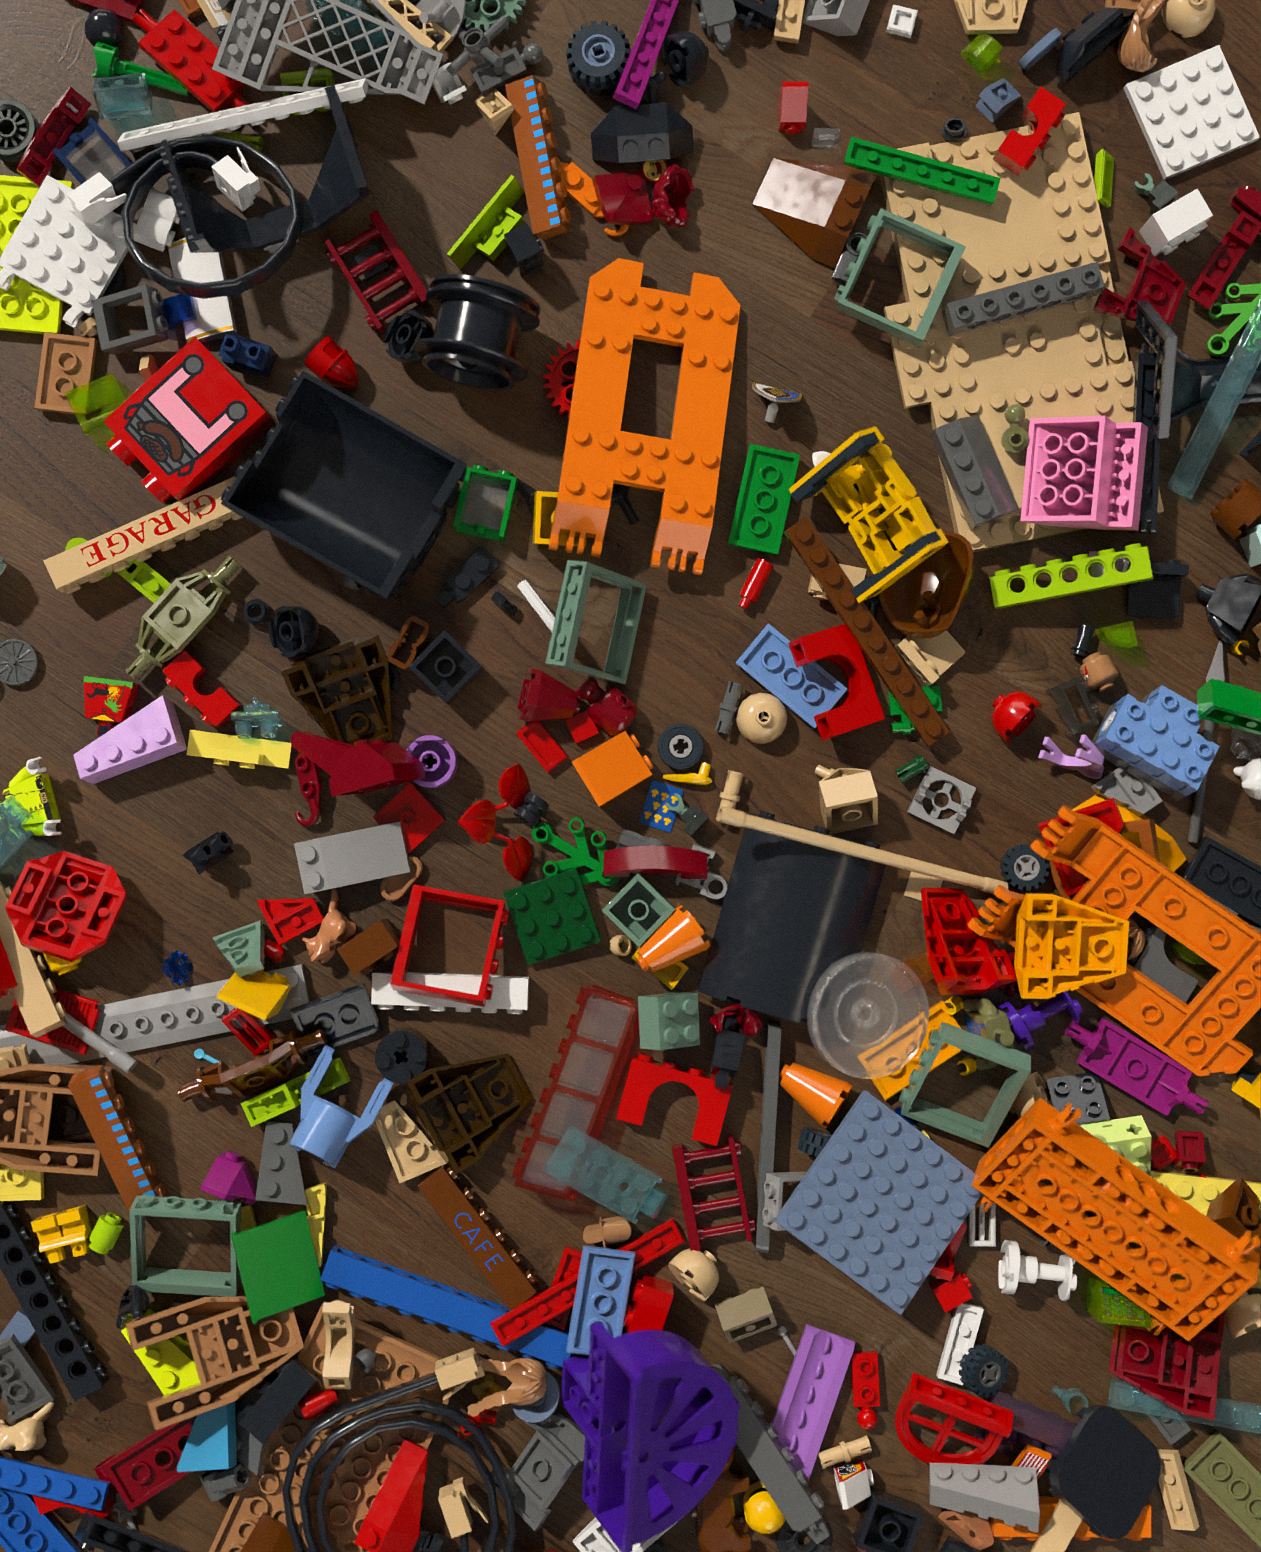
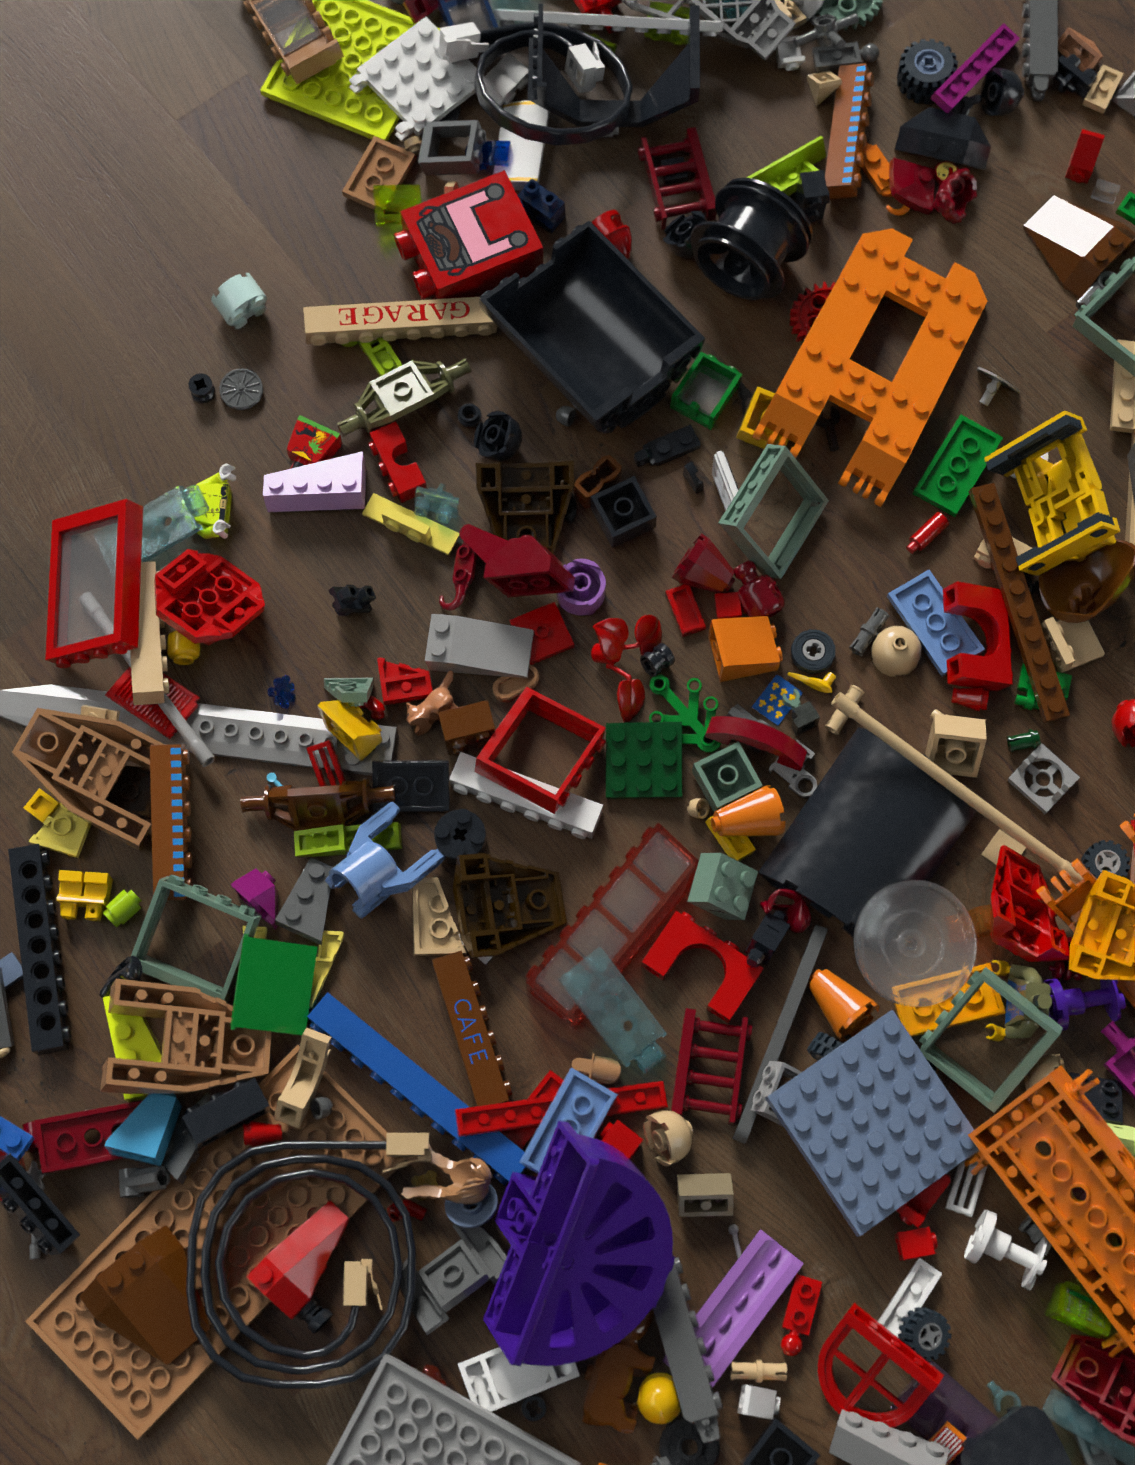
camera: 20 degrees right, 15 degrees down
none -> red cone [951,687,989,712]

